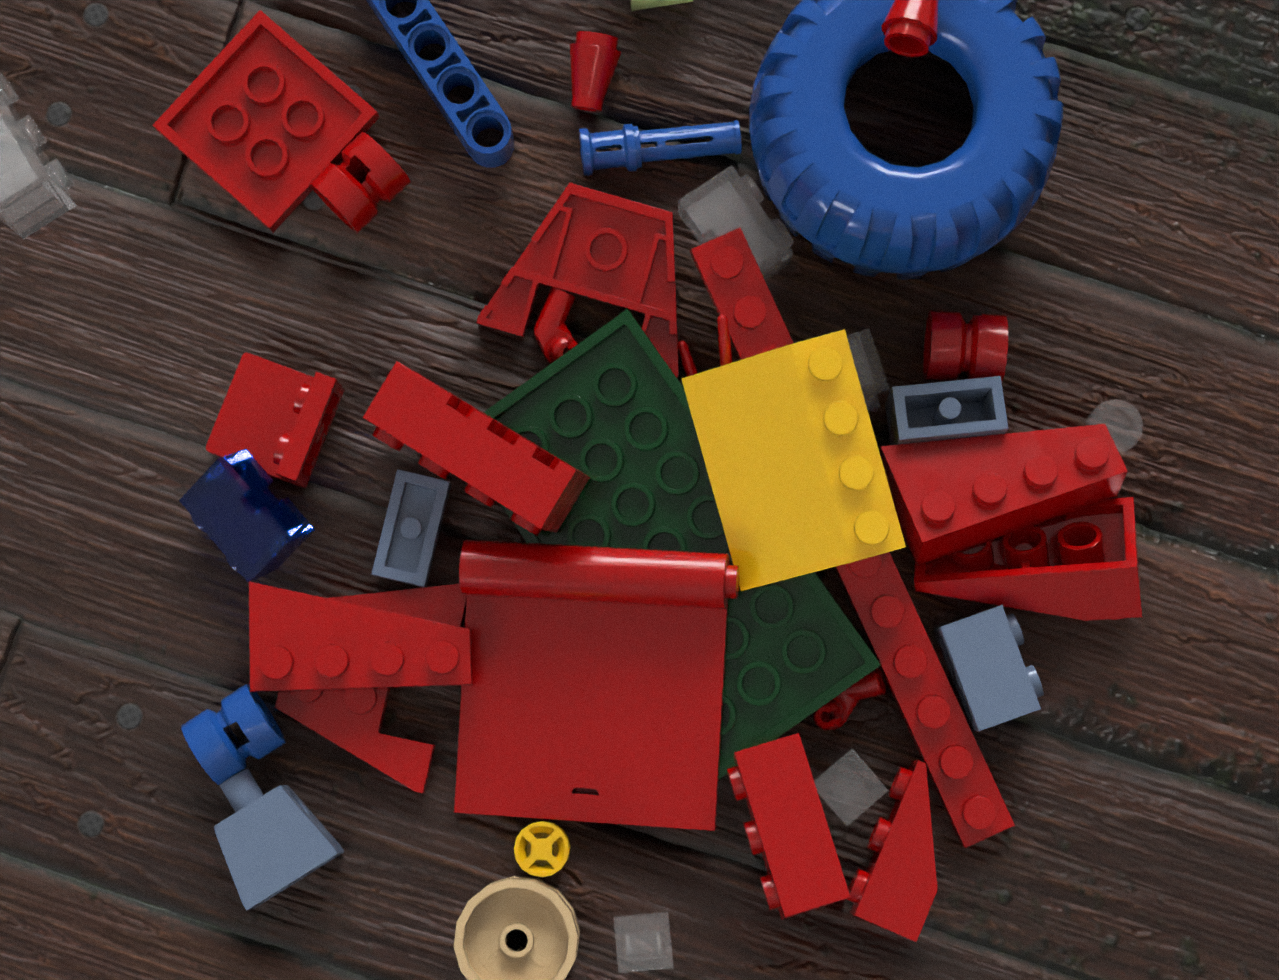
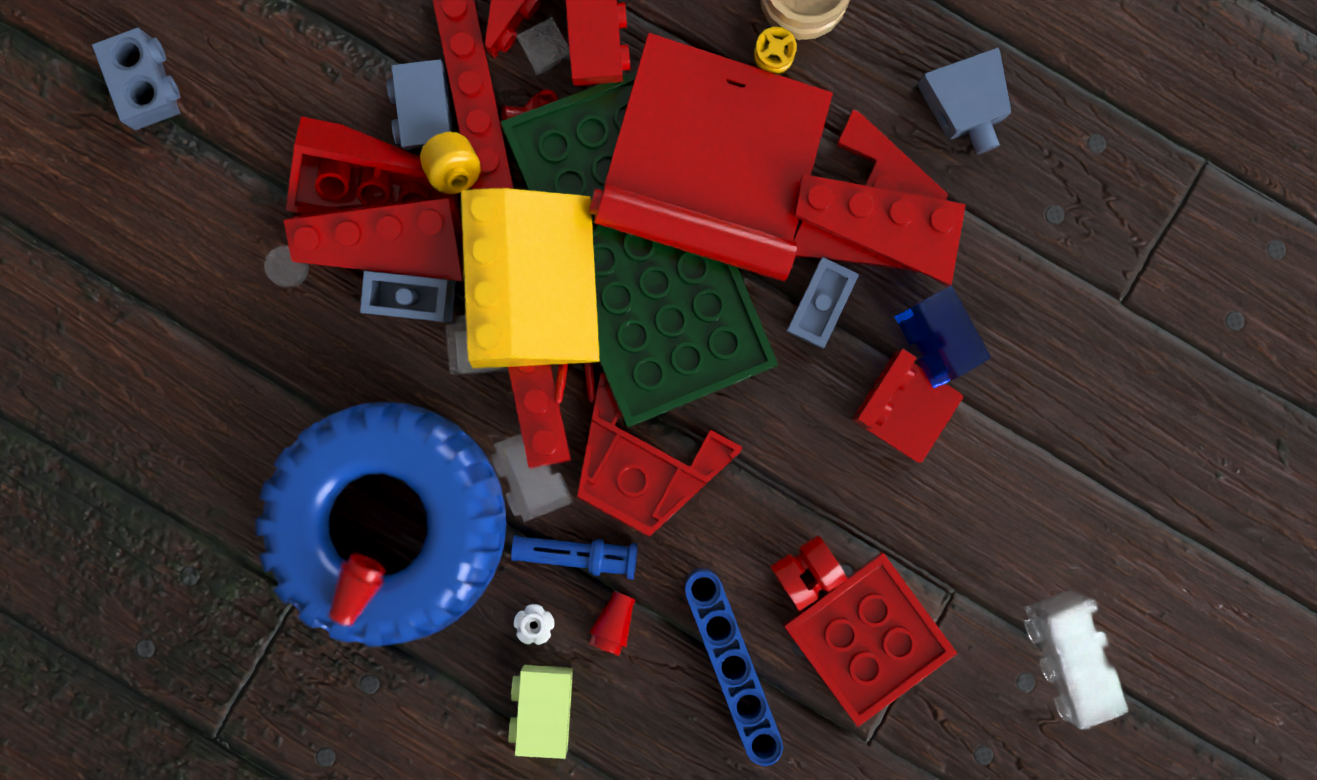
camera: 175 degrees left, 5 degrees up
blue wheel [181,684,286,785] -> none
red wedge [363,361,590,536] -> none
red arm [534,287,578,363] -> none
red wheel [923,310,1008,382] -> none
none -> yellow head [420,132,481,194]
none -> white plate [513,604,554,645]

